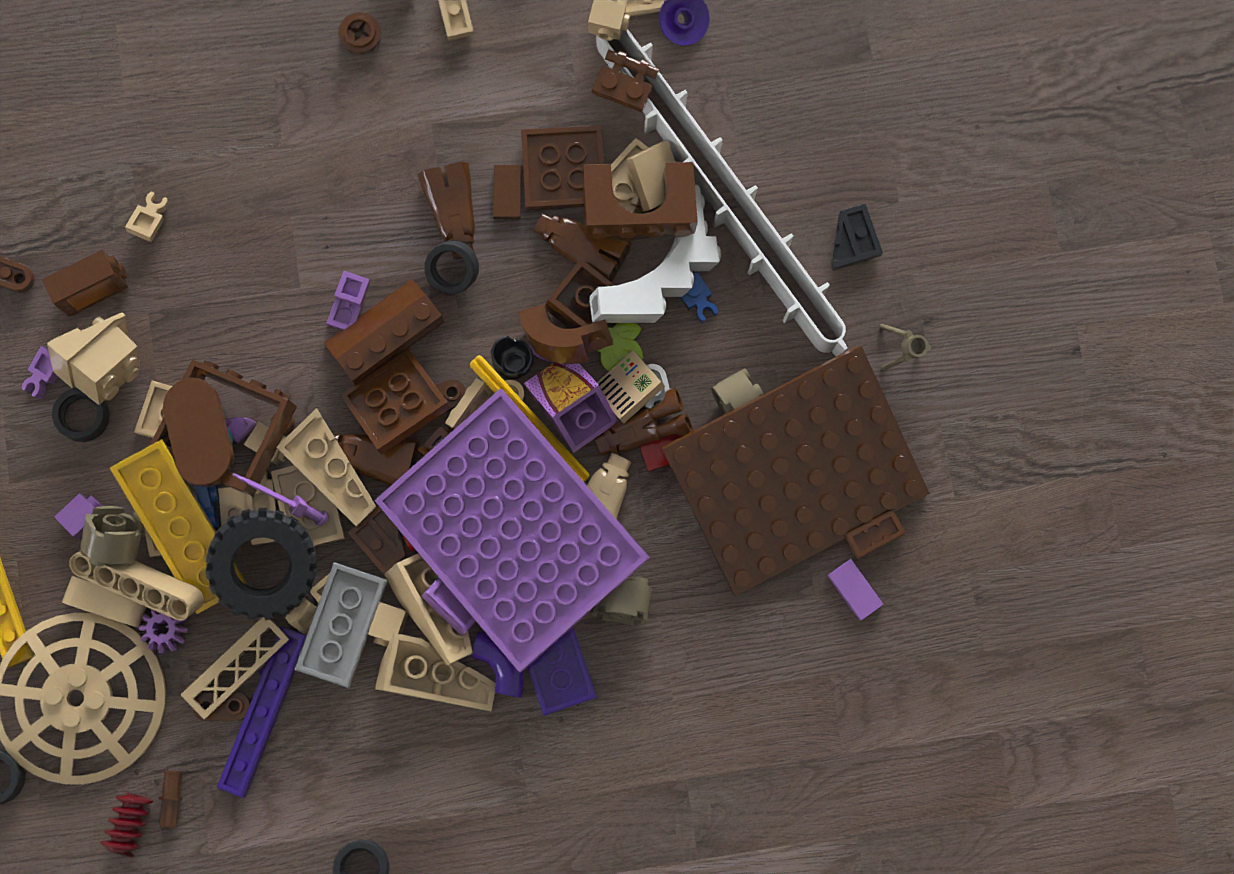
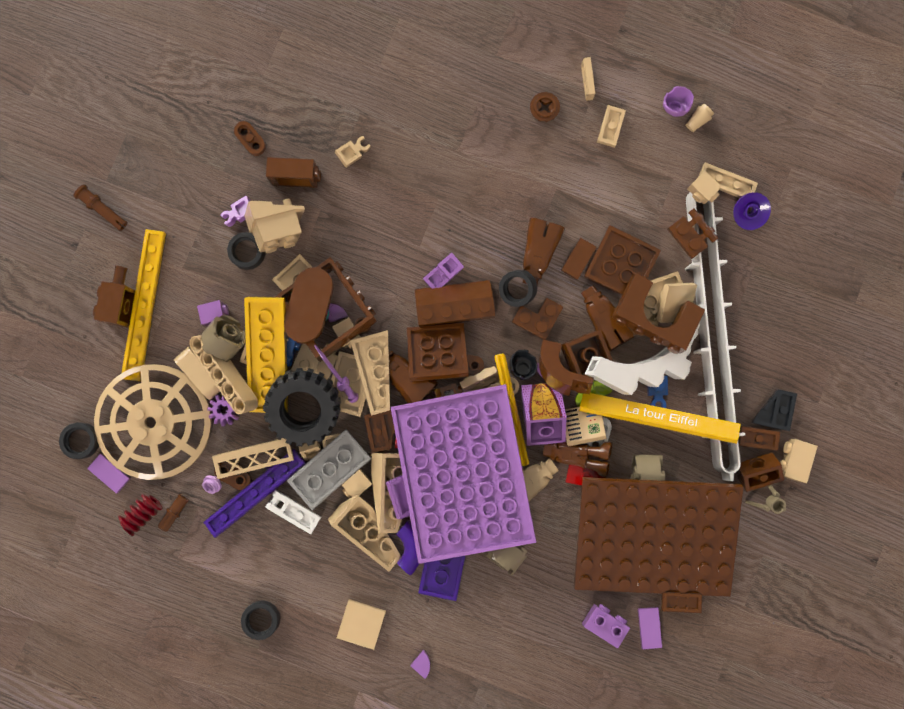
camera: 35 degrees right, 5 degrees up
none -> medium lavender tile [87,454,131,493]
none -> lavender plate [202,475,222,494]
none -> white plate [265,490,321,534]
none -> tan tile [337,599,386,650]
none -> medium lavender tile [410,650,430,679]
none -> reddish brown plate [512,298,563,340]
none -> yellow tile [579,393,740,444]
none -> medium lavender brick [582,604,630,648]
none -> reddish brown brick [737,453,784,492]
none -> reddish brown plate [738,426,780,451]
none -> tan brick [780,439,818,483]

